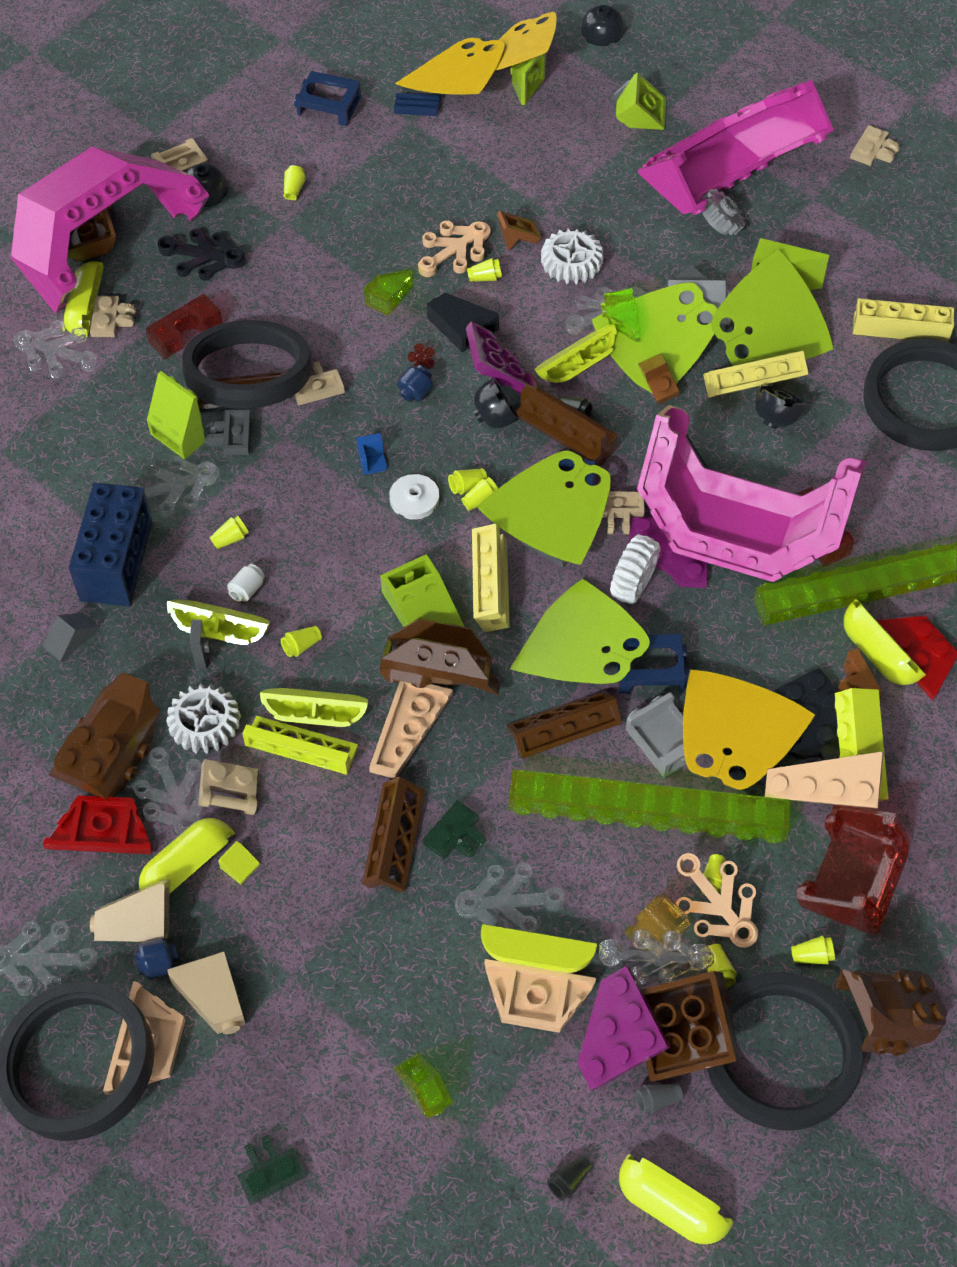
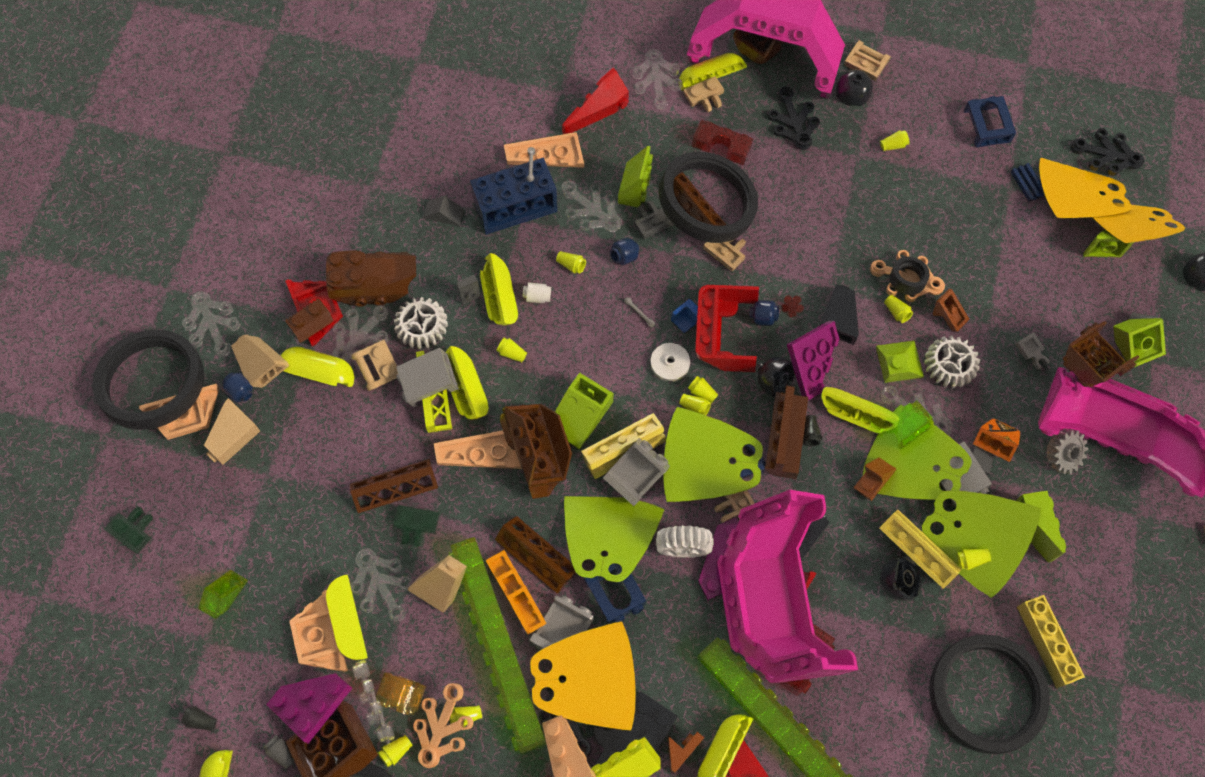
camera: 60 degrees right, 10 degrees up
neon yellow slope [218,841,260,884] -> none
clear neon green slope [363,269,414,316] -> none
none -> reddish brown brick [286,299,333,343]
none -> light grey panel [396,348,458,408]
none -> tan slope [408,555,467,613]
none -> light orange slope [486,550,547,635]
none -> light nougat wing [504,132,584,168]
none -> light grey hinge [526,147,535,182]
none -> red wedge [562,68,629,134]
none -> light grey panel [603,438,670,506]
none -> dark blue head [610,238,639,266]
none -> light grey hinge [624,297,655,327]
none -> red windscreen [695,285,759,372]
none -> lime slope [876,341,924,383]
none -> black tyre [890,256,930,295]
none -> neon yellow cone [957,549,991,571]
none -> orange torso [973,419,1020,462]
none -> light grey plate [1015,332,1050,370]
none -> reddish brown slope [1063,321,1140,388]
none -> black plant [1070,128,1144,176]

